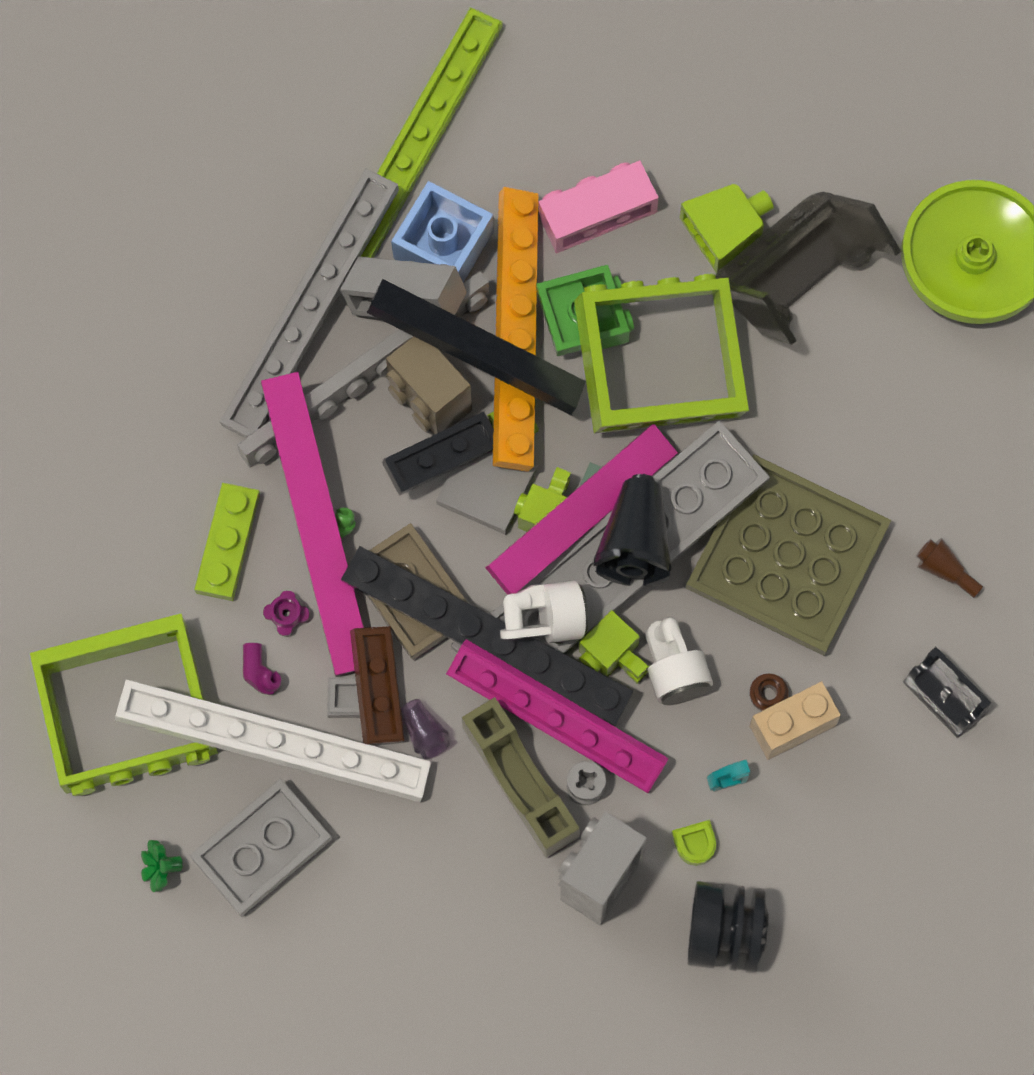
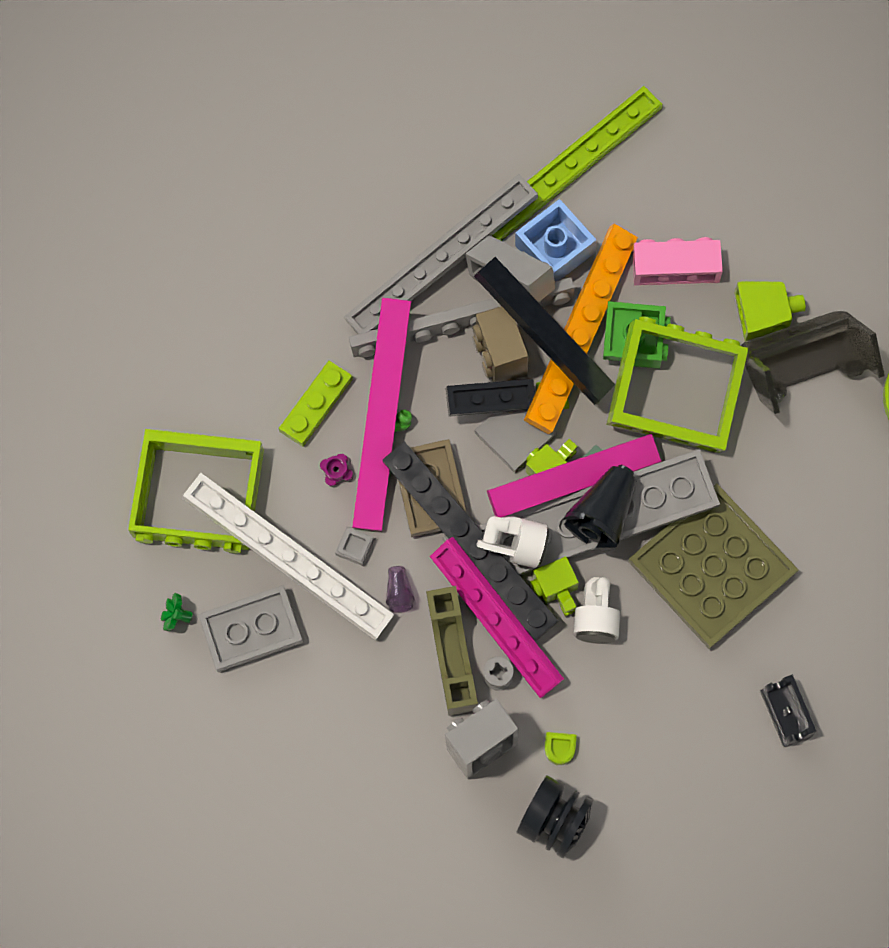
camera: 25 degrees right, 0 degrees up
magenta arm [243,643,282,695] -> none
reddish brown tile [350,626,405,745] -> none
teal tile [707,759,750,792] -> none
reddish brown plate [749,673,789,711] -> none
tan brick [749,681,841,760] -> none
reddish brown cone [916,538,983,598] -> none

